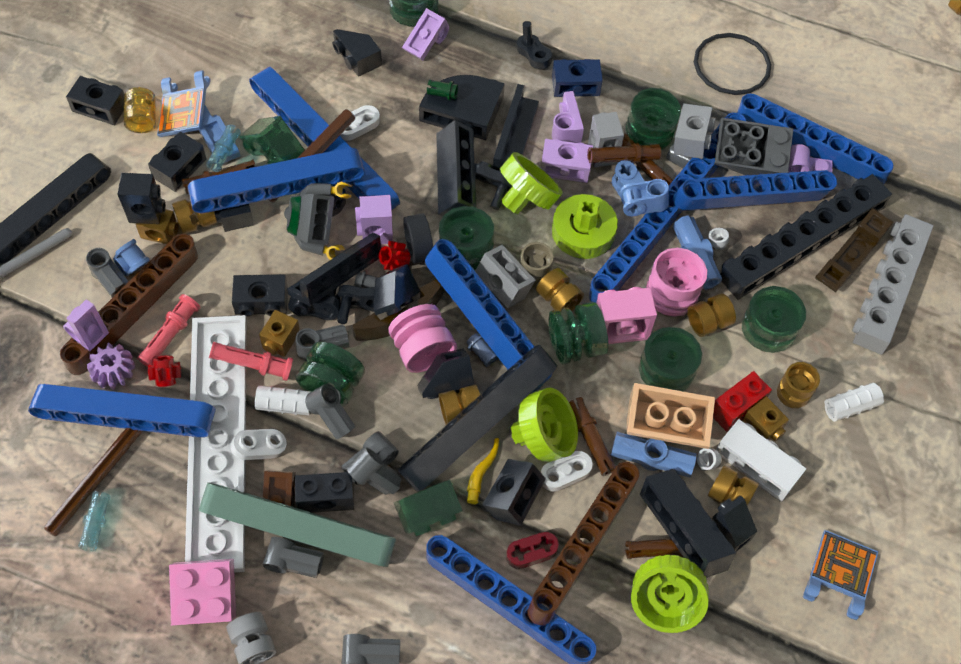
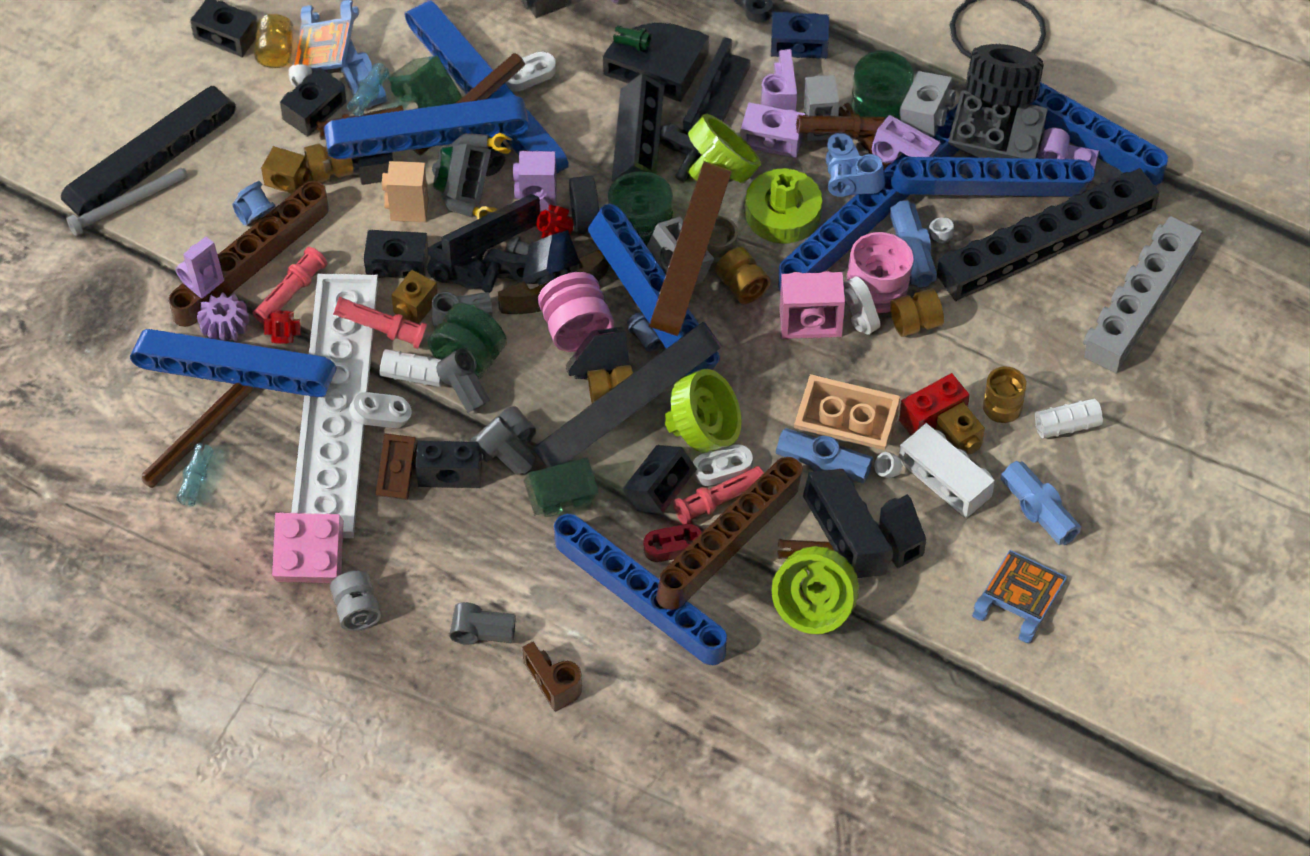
camera: 10 degrees right, 5 degrees down
dark grey piece [86,248,129,298] -> none
black brick [117,173,166,224] -> none
sand green beam [199,482,396,567] -> none
dark grey piece [262,537,324,578] -> none
yellow animal [467,438,499,504] -> none
clear green wheel [548,301,608,365] -> none
reddish brown pin [569,397,616,476] -> none
clear green wheel [638,327,702,391] -> none
pearl gold wheel [707,465,759,506] -> none
clear green wheel [742,286,806,353] -> none
dark brown slope [815,208,893,292] -> none
none -> white hinge [289,65,312,87]
none -> light nougat brick [382,161,429,222]
none -> reddish brown beam [649,161,732,337]
none -> coral pin [673,466,764,524]
none -> white plate [843,276,880,334]
none -> lavender plate [872,115,940,163]
none -> black tyre [965,44,1044,106]
none -> medium blue piece [1001,461,1081,546]

